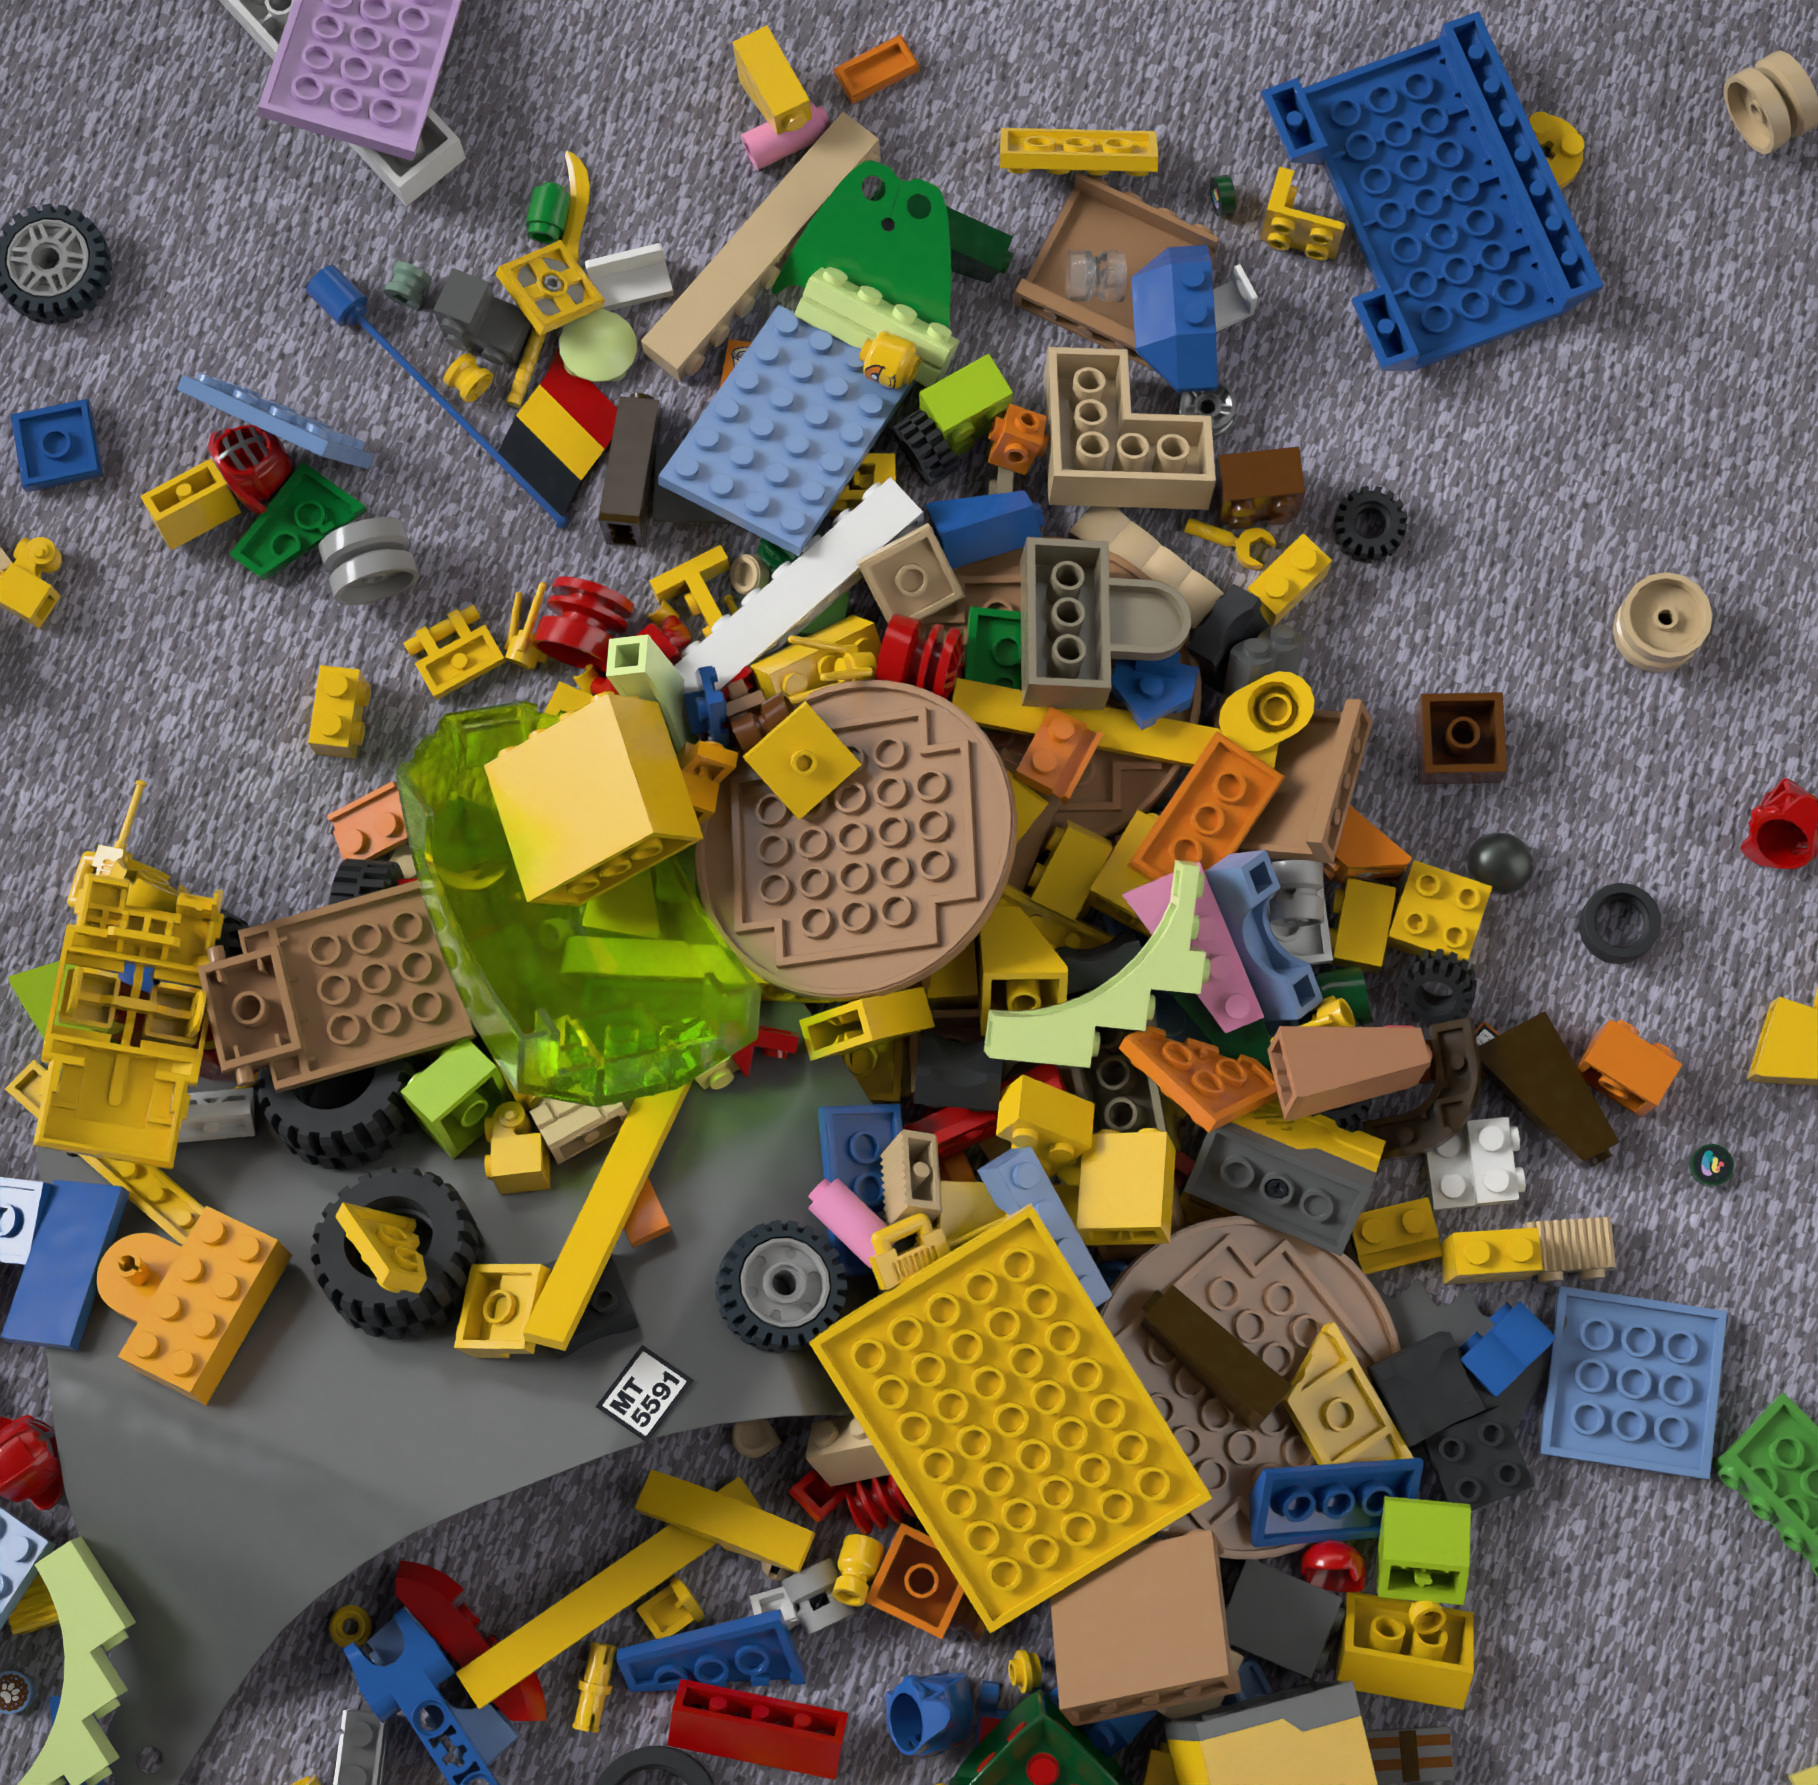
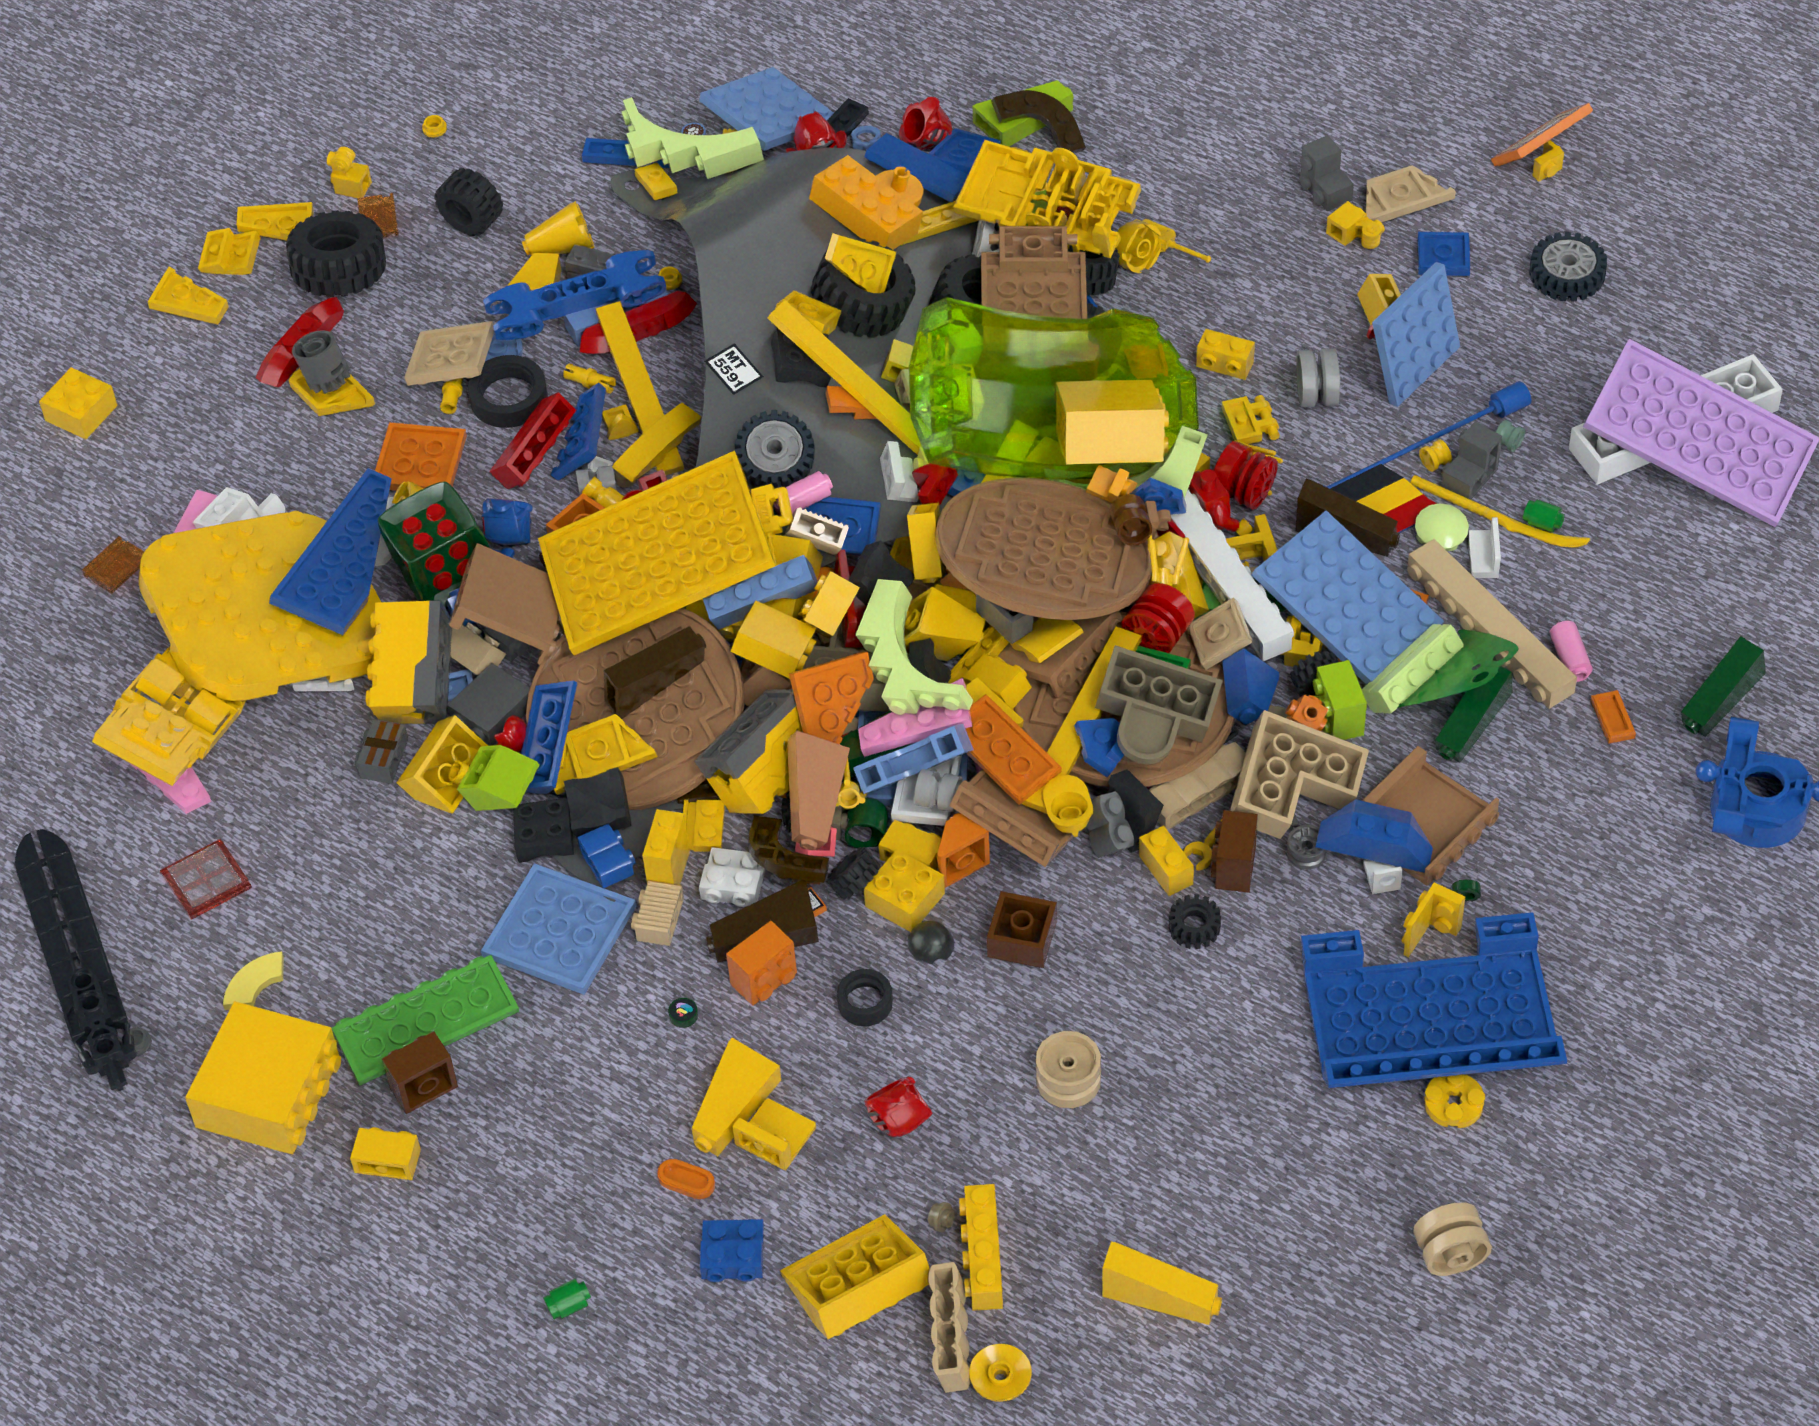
camera: 105 degrees right, 25 degrees down
green wing [229,462,368,581] -> none
yellow piece [495,240,605,335] -> none
yellow slope [732,25,812,136] -> none
yellow plate [743,701,862,820] -> none
yellow head [859,331,921,390] -> none
yellow plate [1000,128,1159,176] -> none
orange plate [1013,706,1104,805] -> none
clear wheel [1065,250,1127,302] -> none
none -> yellow plate [635,163,677,200]
none -> white panel [880,441,919,502]

